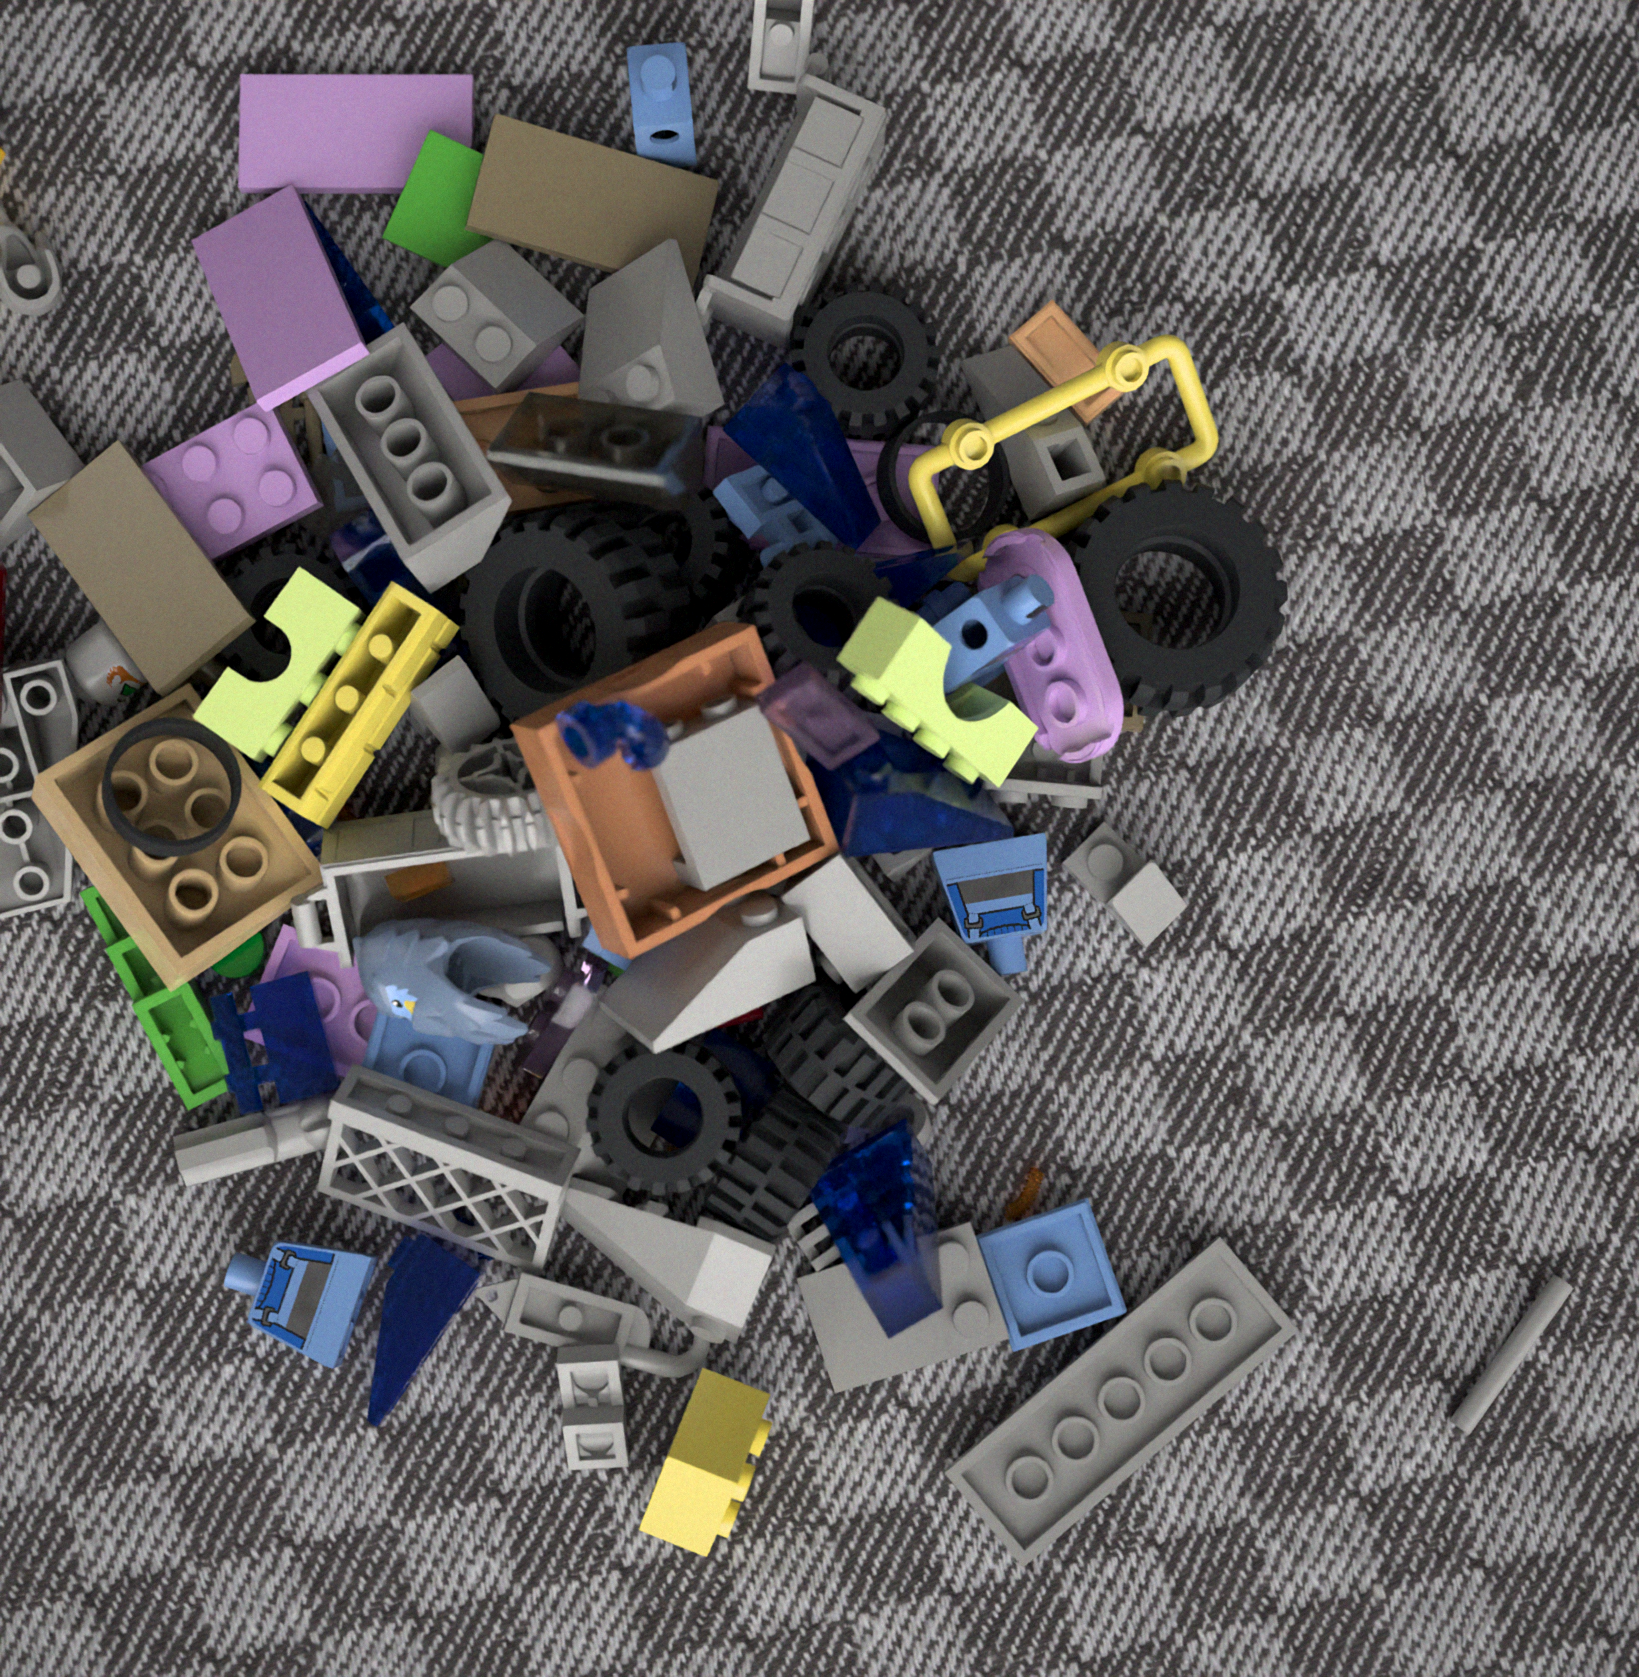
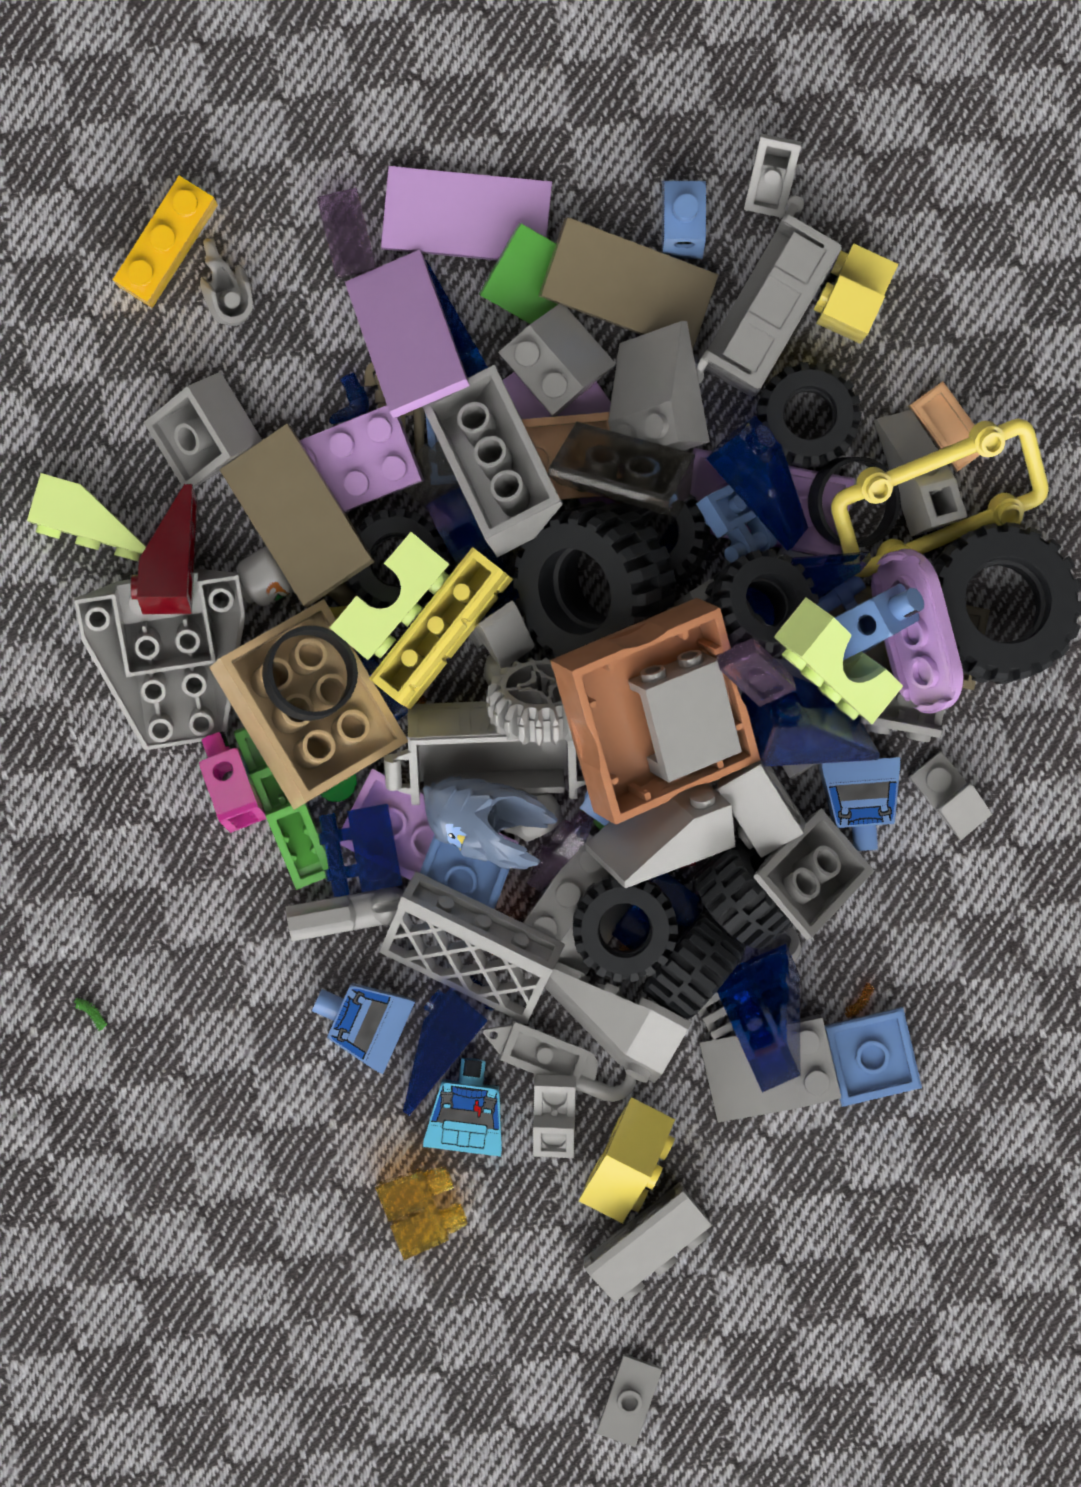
camera: 10 degrees right, 5 degrees up
clear orange tile [384,861,456,903] -> none
clear blue arm [556,699,670,772] -> none
light grey plate [943,1236,1299,1567] -> none
none -> dark pink torso [199,732,267,833]
none -> clear purple plate [317,187,376,279]
none -> clear blue animal [329,373,369,424]
none -> clear yellow hips [375,1166,468,1260]
none -> torso [423,1058,502,1157]
none -> light grey slope [583,1182,712,1302]
none -> light yellow brick [814,244,898,344]

